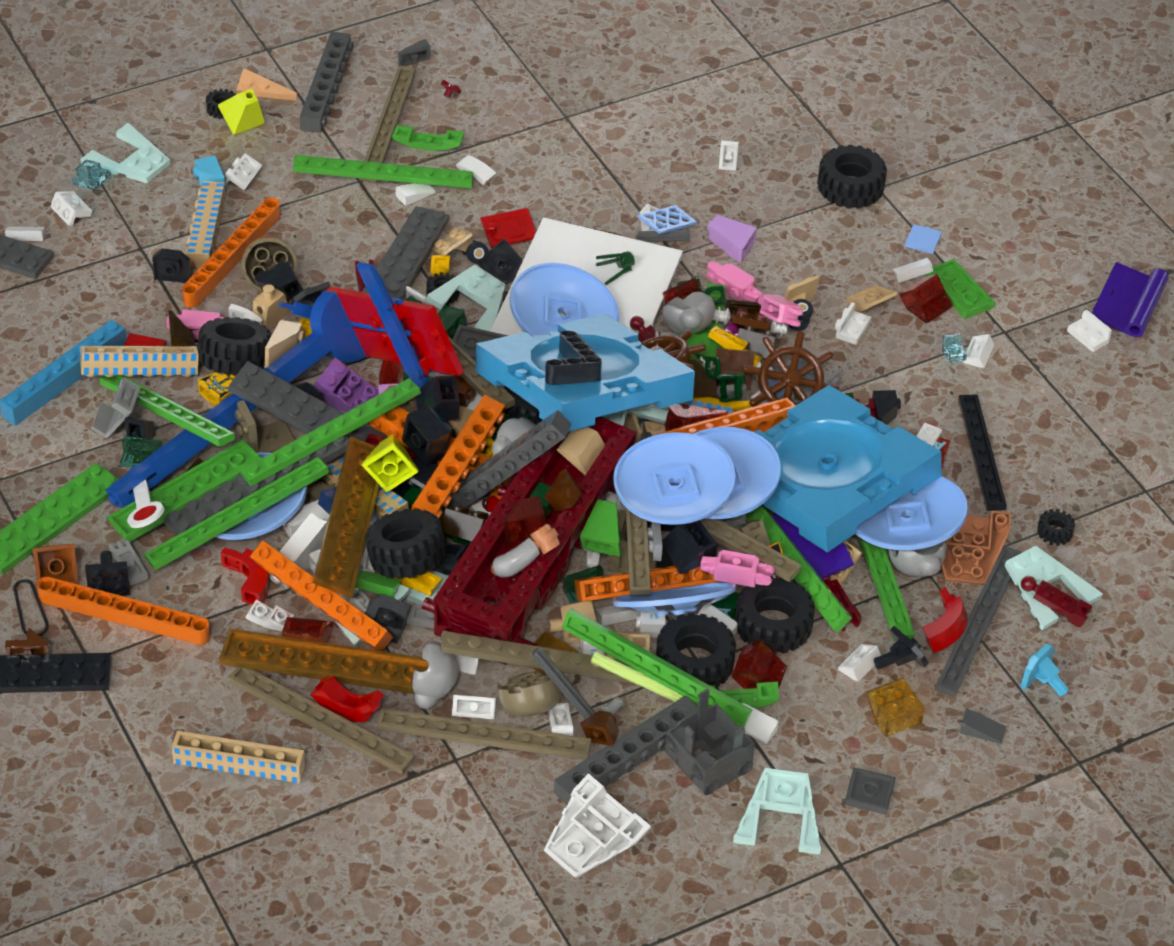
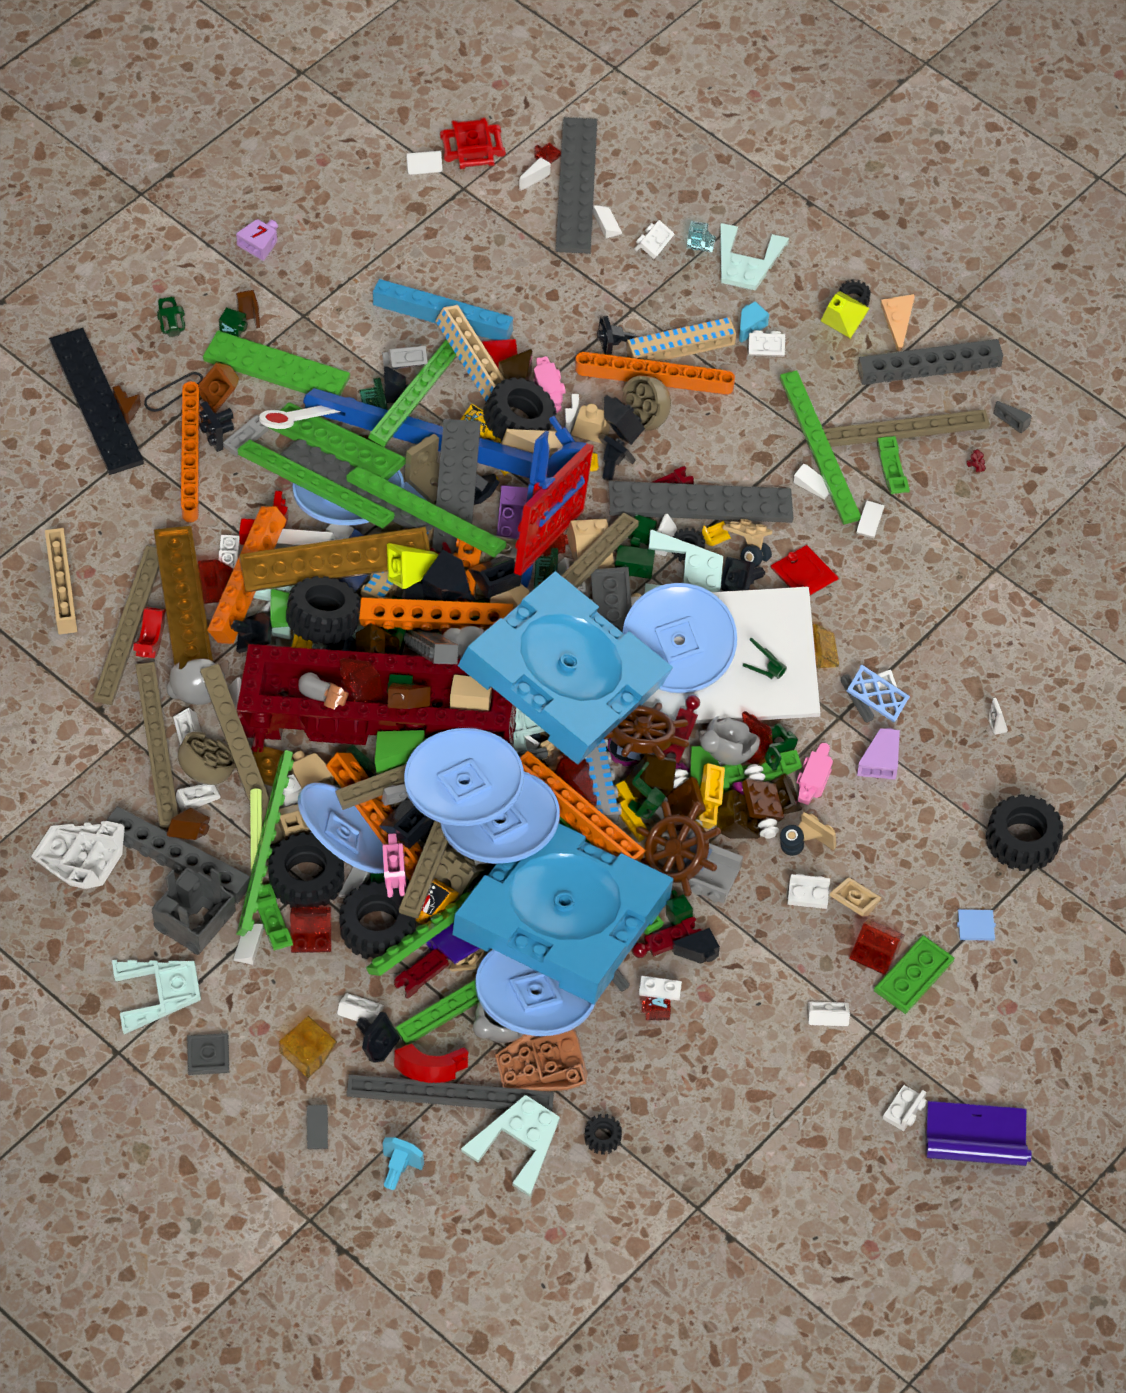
camera: 70 degrees right, 10 degrees up
dark grey axle [531,648,595,719] -> none
black beam [545,331,602,385] -> none
light grey pin [599,697,624,716] -> none
bright pink hinge [758,294,803,327] -> none
white slope [893,258,933,283] -> none
clear light blue bracket [942,333,967,362] -> none
black tile [958,394,1007,511] -> none
dark red plate [1021,576,1092,627] -> none

